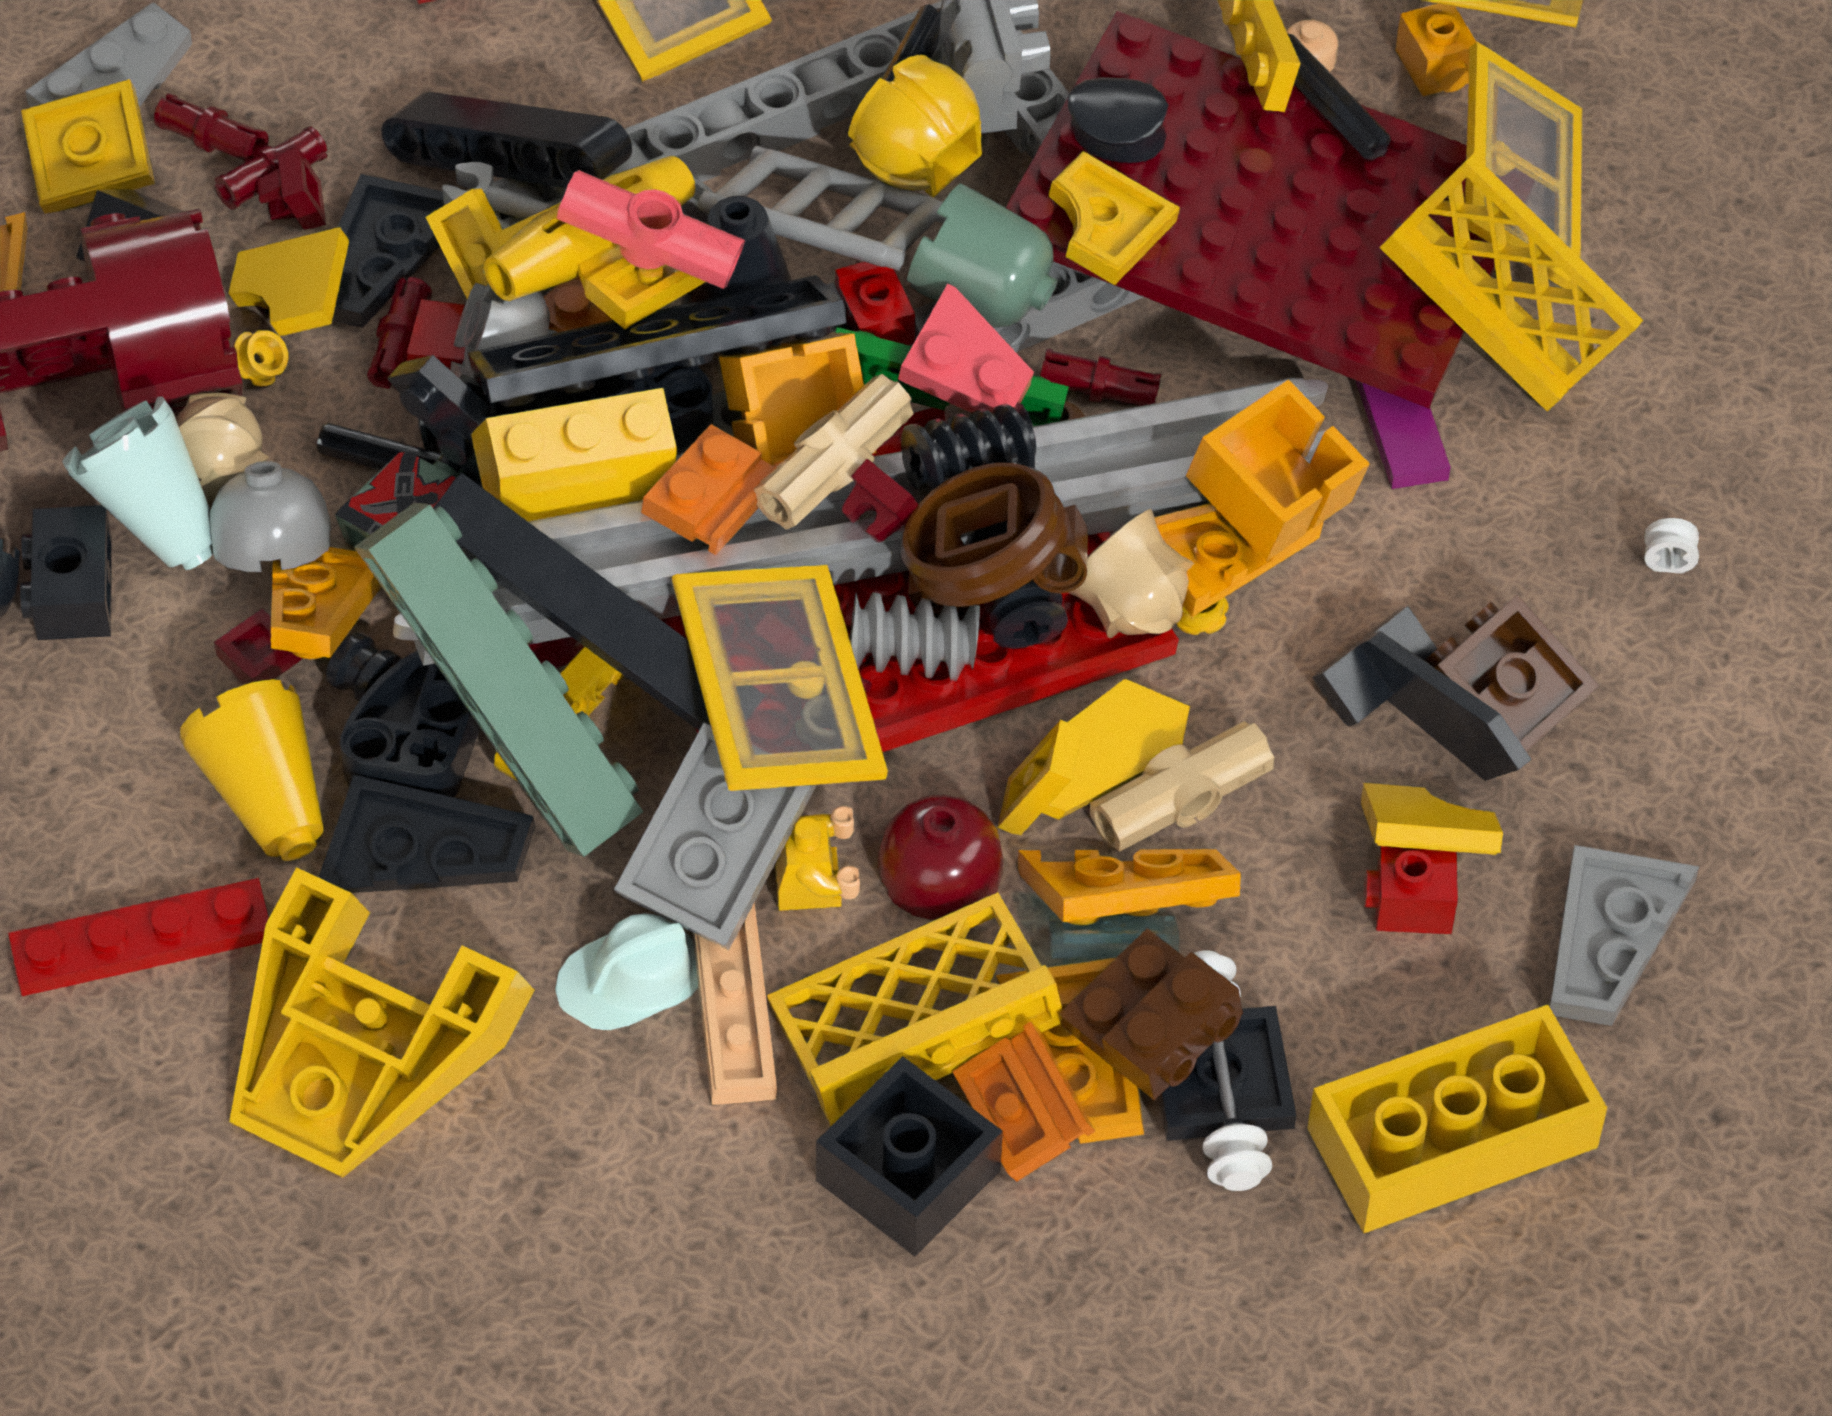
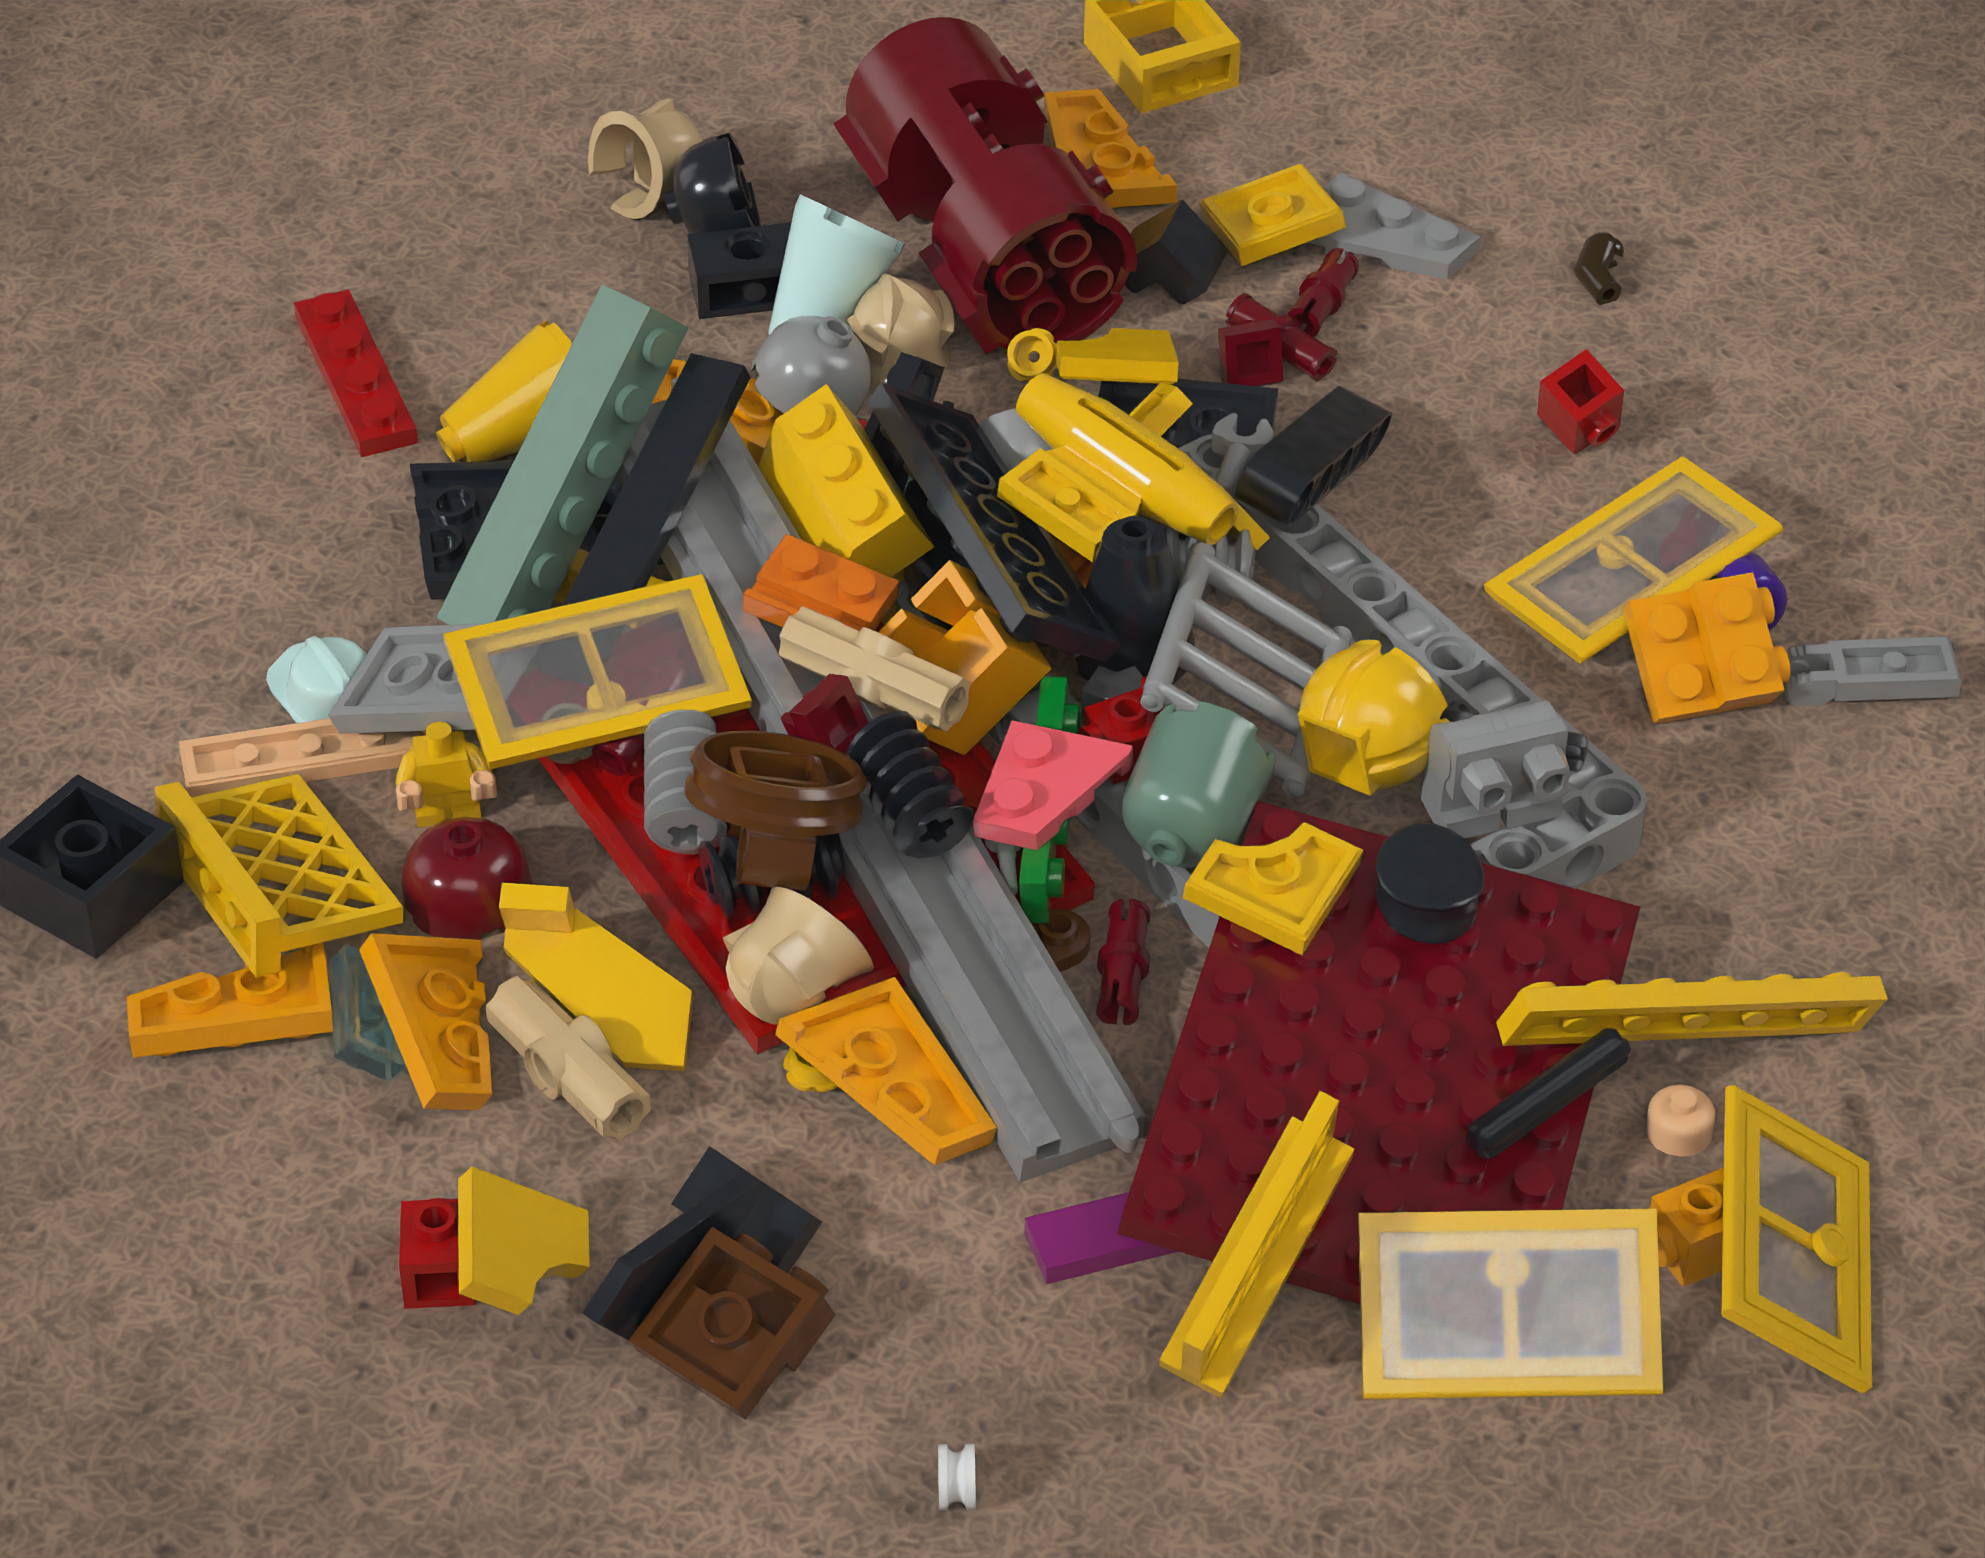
camera: 85 degrees right, 10 degrees down
yellow wedge [229,867,535,1178] -> none
coral piece [556,170,745,289] -> none
orange plate [952,1021,1096,1182] -> none
reddish brown plate [1058,928,1243,1100] -> none
black plate [1159,950,1297,1191] -> none
light orange piece [1186,379,1370,561] -> none
yellow brick [1307,1005,1607,1234] -> none
light grey wing [1549,845,1699,1026] -> none

